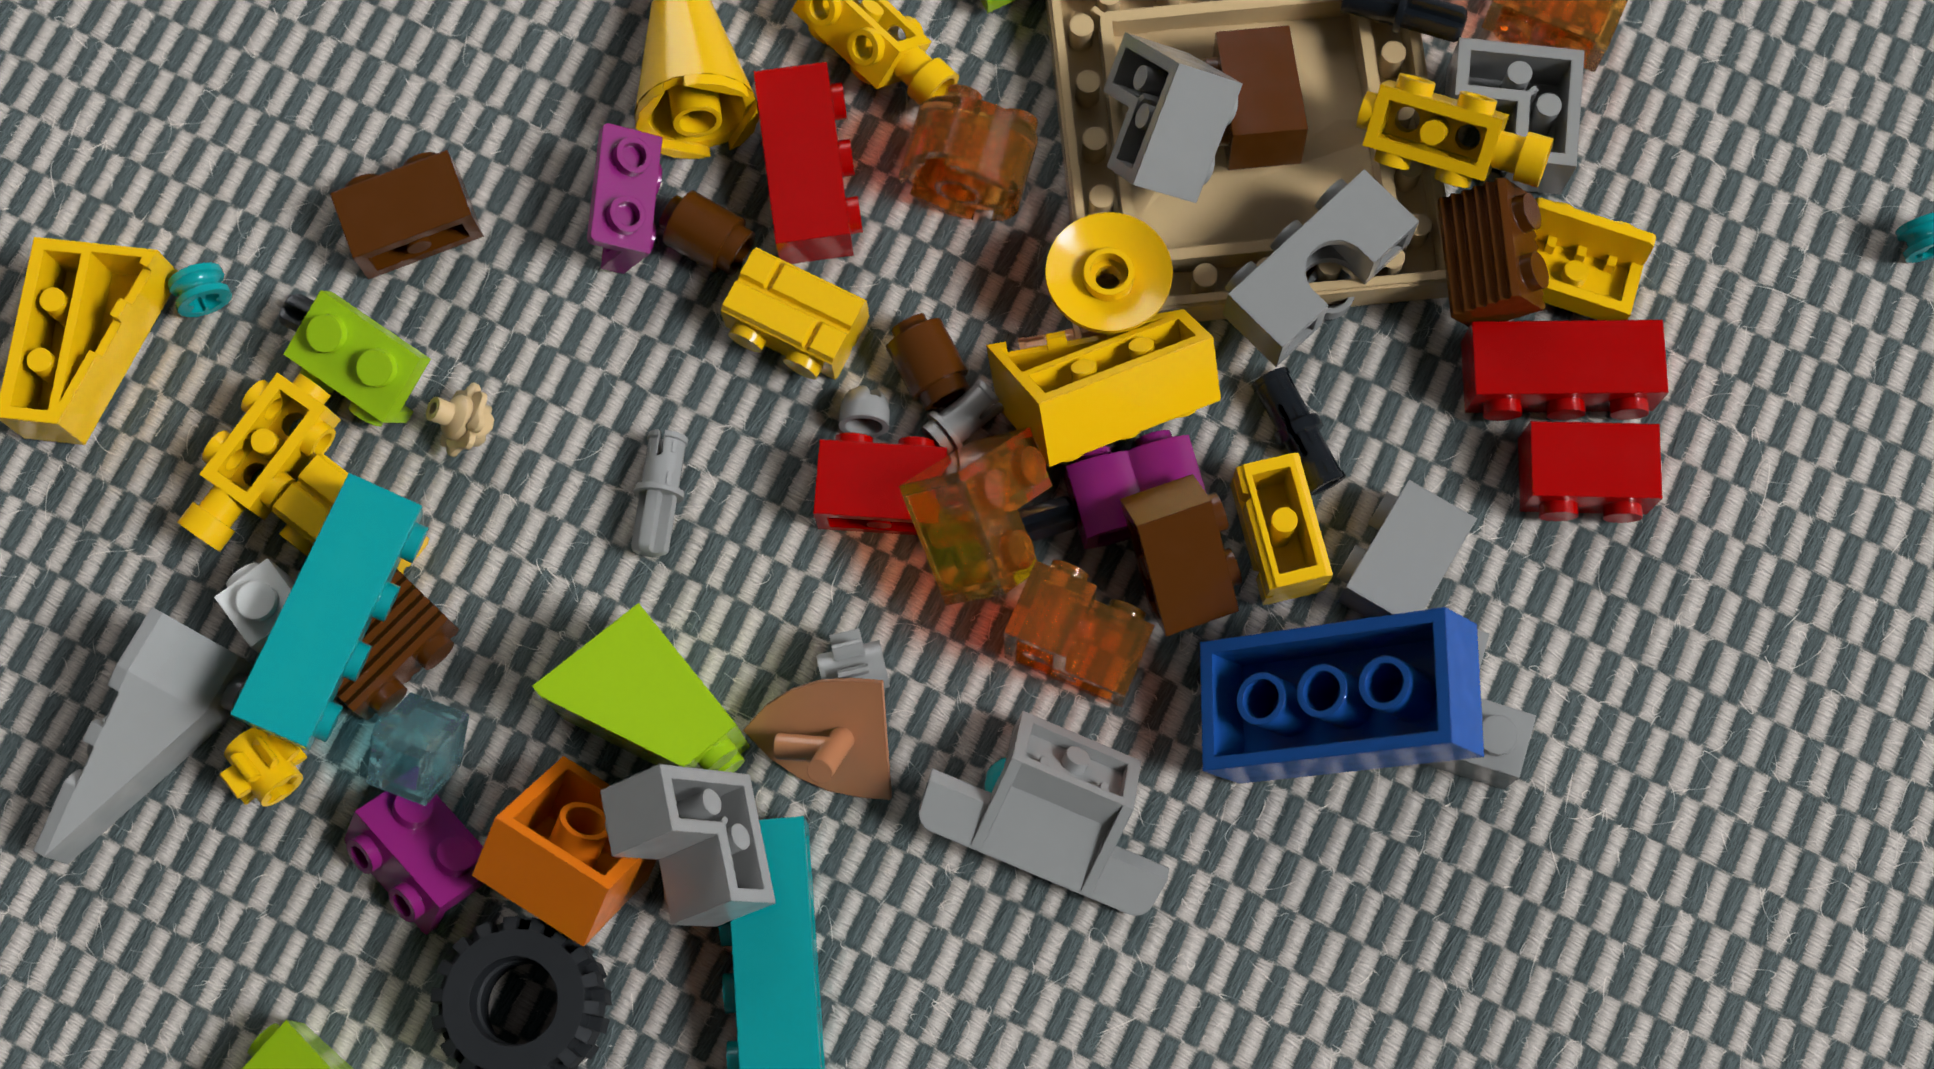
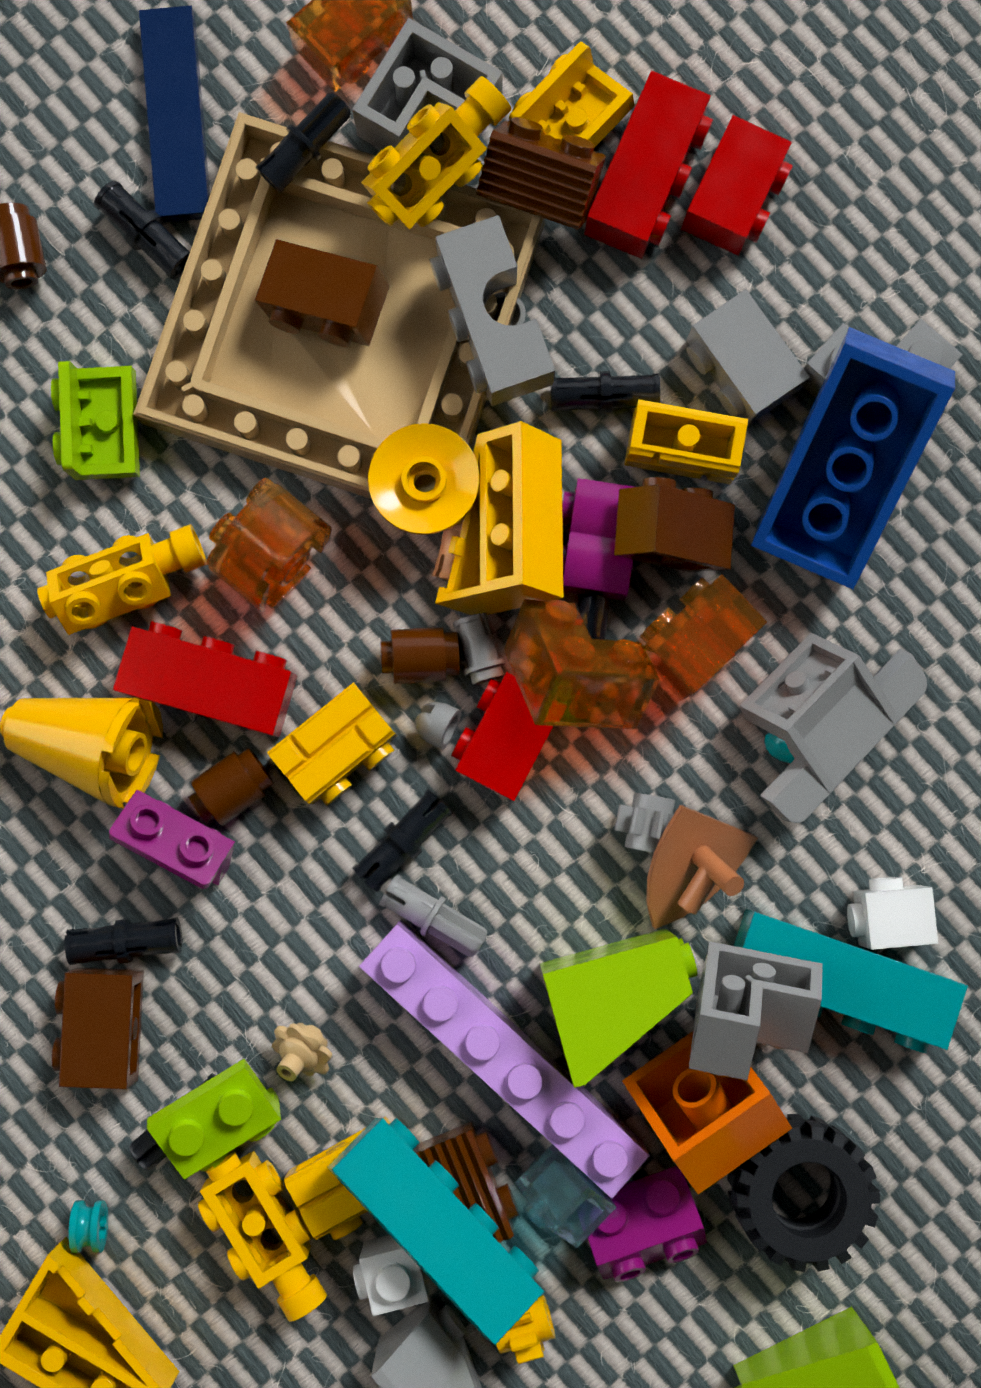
camera: 70 degrees left, 10 degrees up
light grey brick [1103,32,1243,203] -> none
none -> black pin [64,917,182,965]
none -> black pin [352,789,453,892]
none -> lavender brick [359,920,650,1198]
none -> white brick [847,877,938,950]

